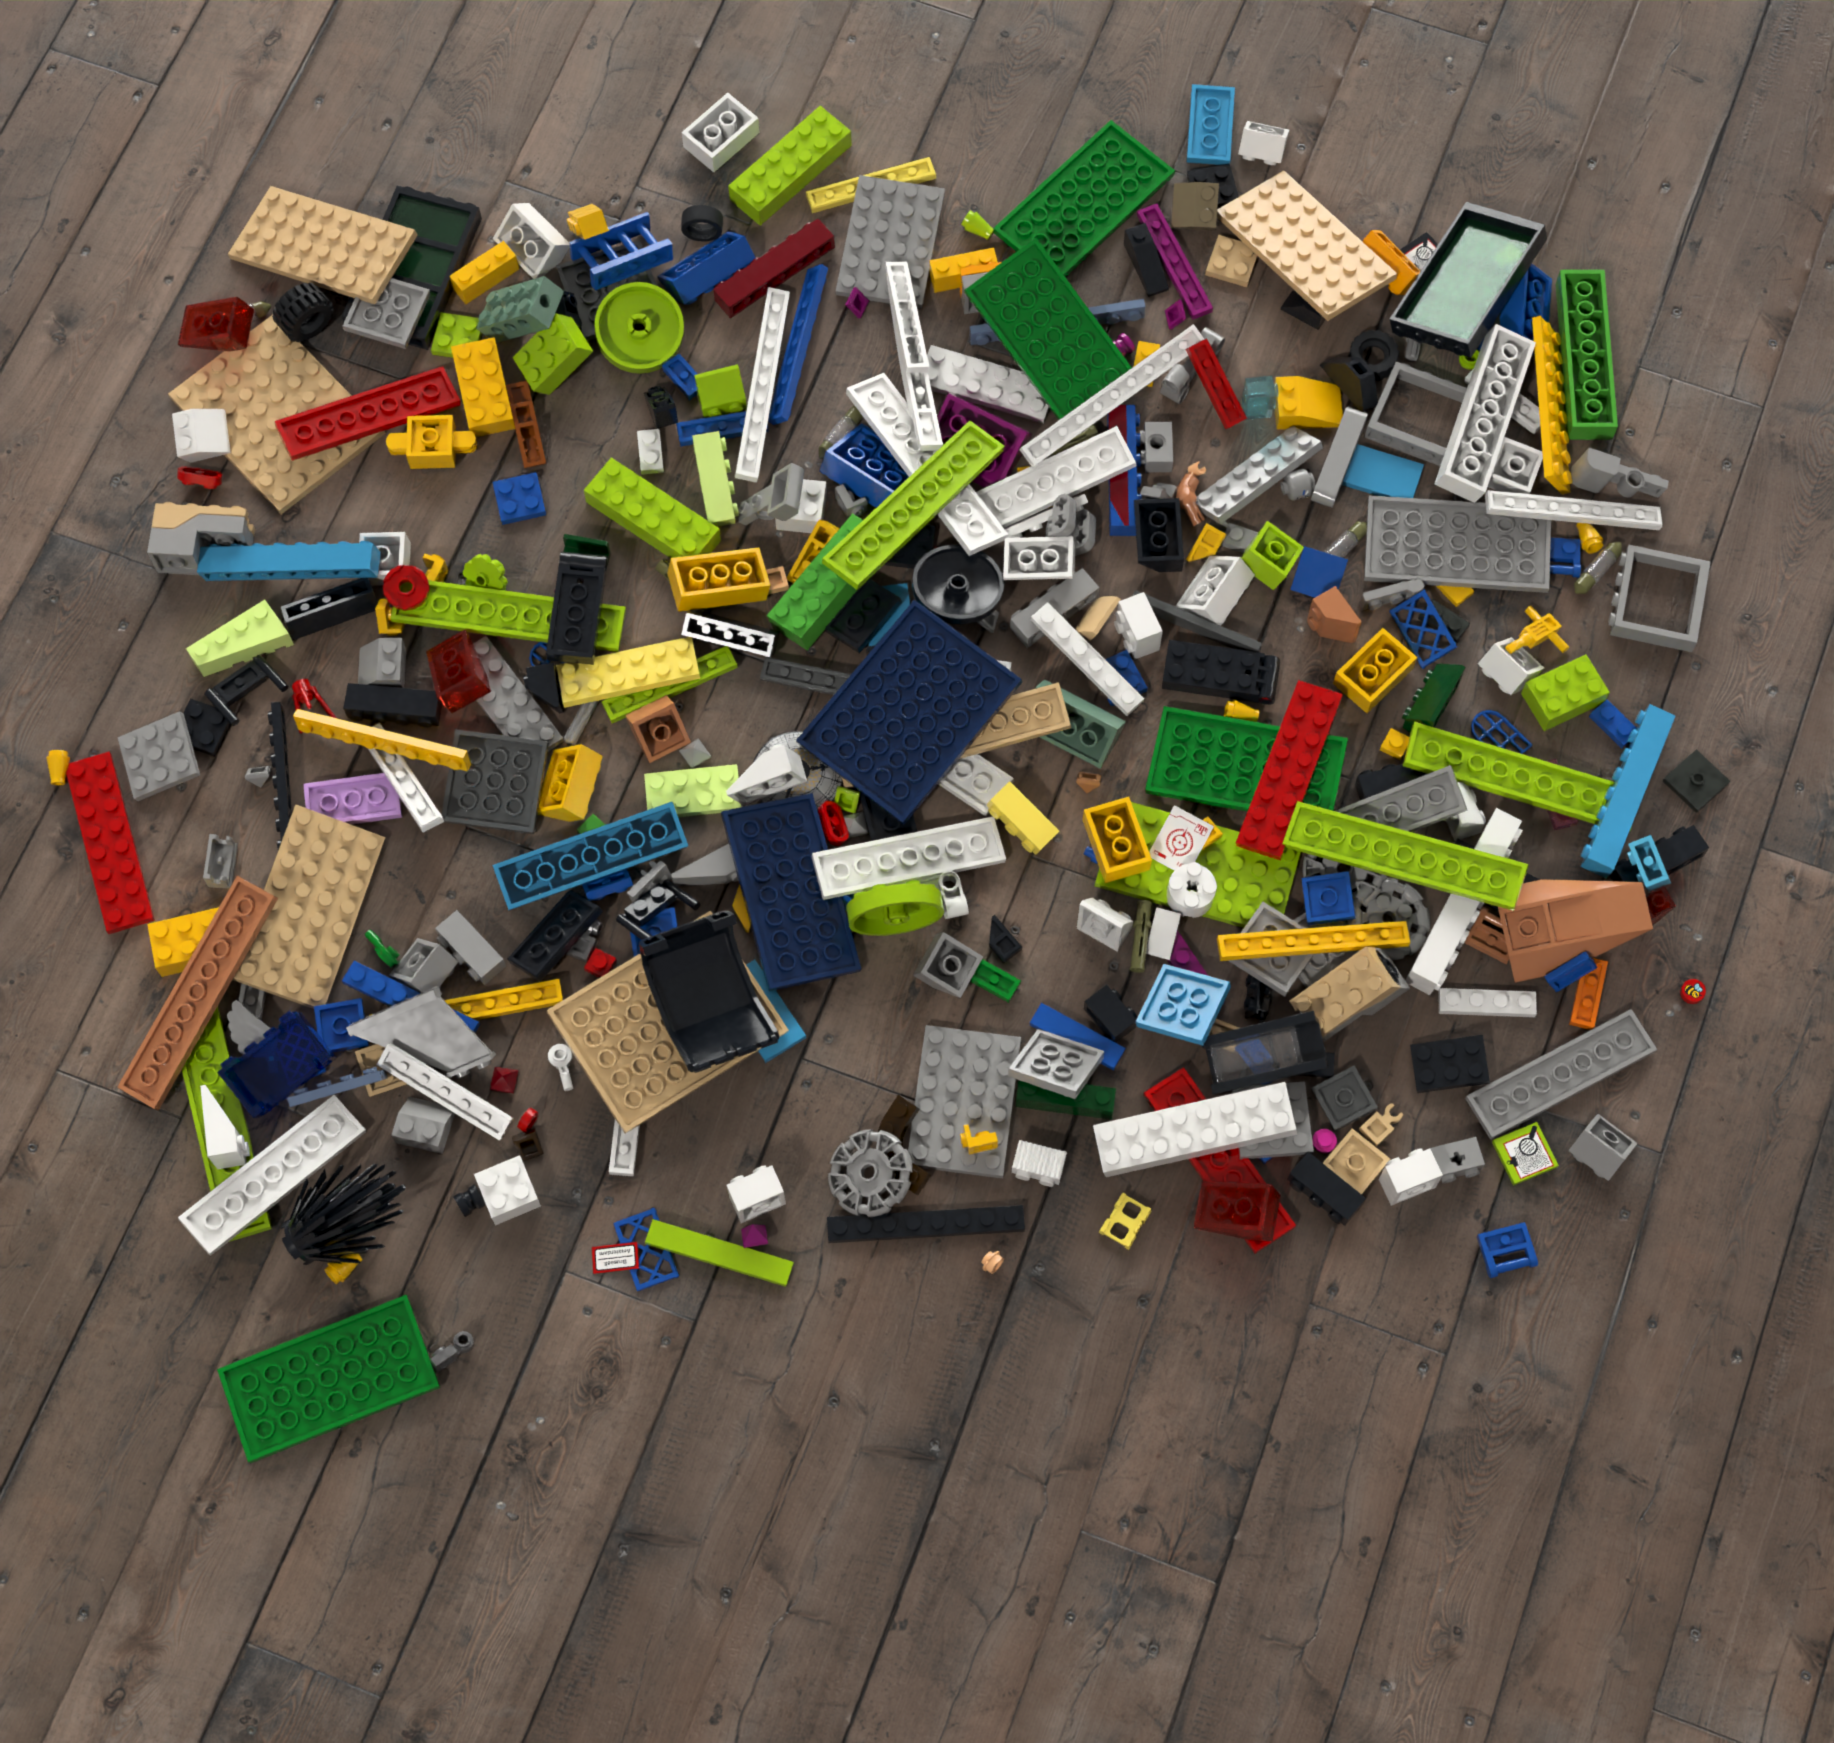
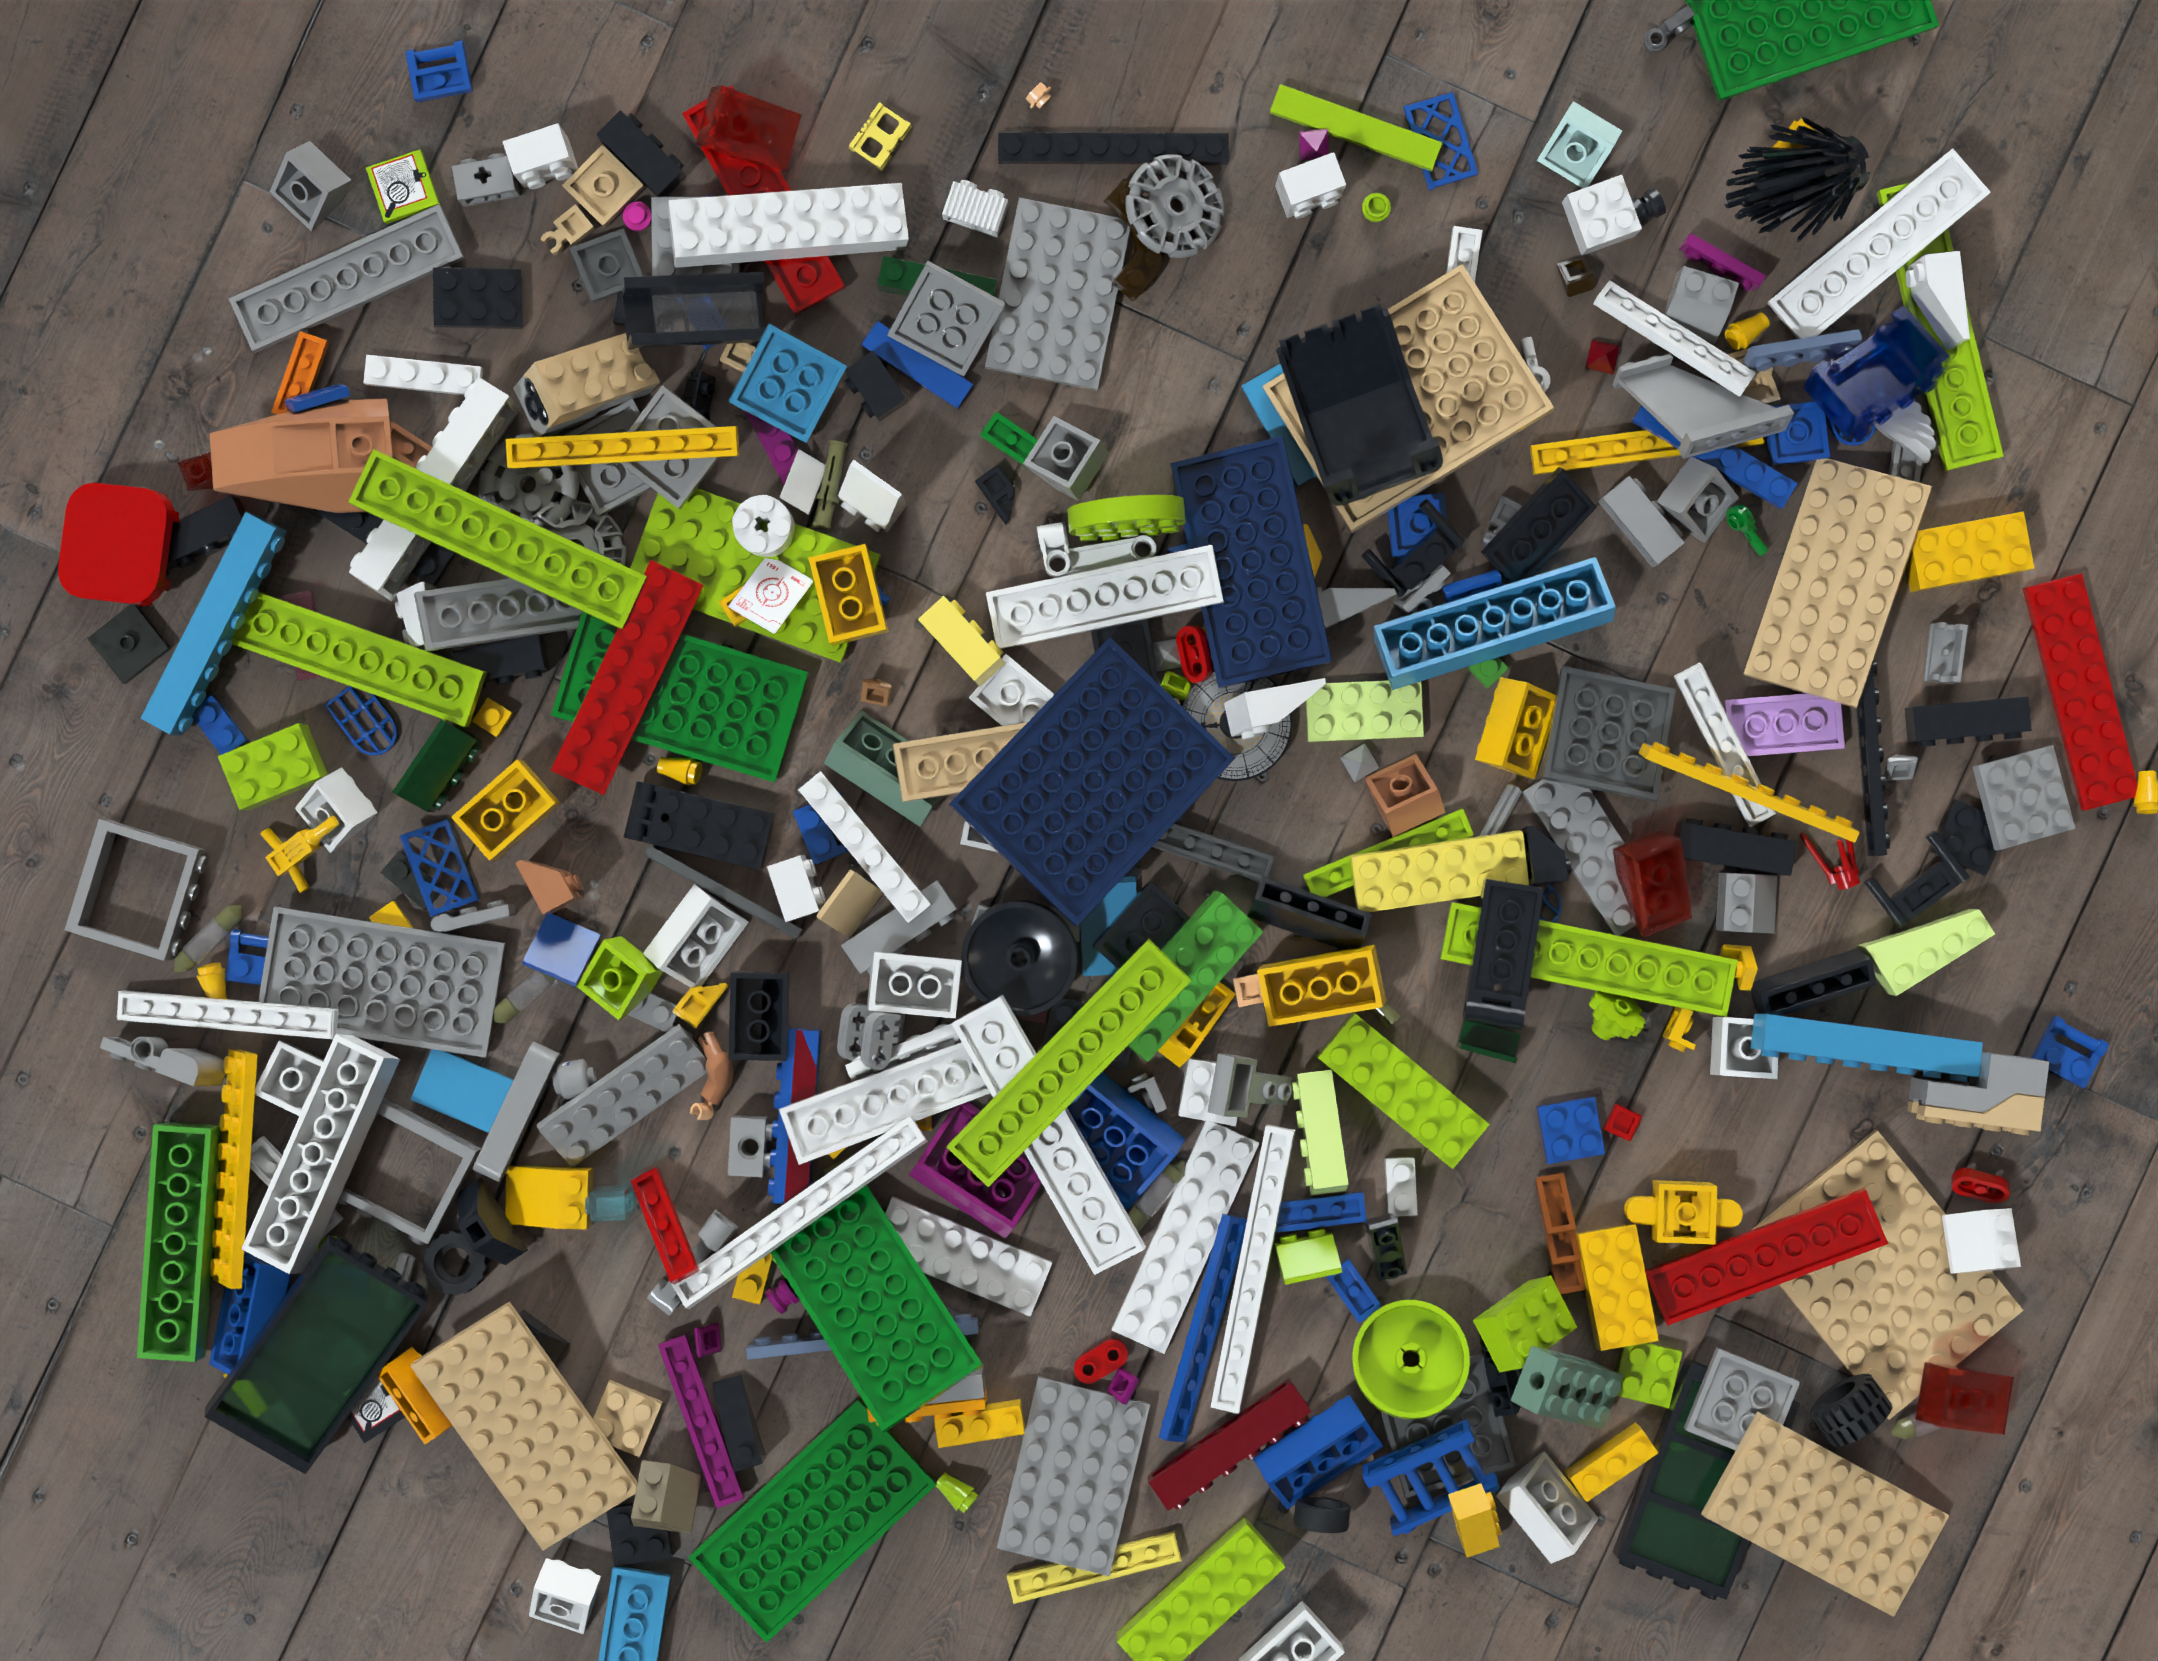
camera: 175 degrees left, 20 degrees up
nougat plate [118,876,278,1110] -> none
red tile [383,565,430,611] -> none
red tile [517,1107,539,1132] -> none
red plate [584,948,617,978] -> none
sticker [592,1242,639,1274] -> none
white slope [885,262,943,451] -> none
yellow bracket [960,1124,998,1155] -> none
light grey bracket [1140,483,1178,499] -> none
blue plate [1302,871,1356,926] -> none
medium azure brick [1627,835,1671,892] -> none
red tile [1680,979,1706,1004] -> none
none -> red tile [58,483,180,606]
none -> red plate [1074,1338,1128,1384]
none -> white plate [1112,1121,1259,1354]
none -> lime plate [1362,193,1391,222]
none -> light aqua slope [1537,101,1622,188]
none -> red tile [1603,1103,1642,1142]
none -> magenta plate [1679,233,1766,291]
none -> yellow cone [1725,312,1770,350]
none -> black brick [1905,696,2032,747]
none -> blue plate [2031,1016,2109,1089]

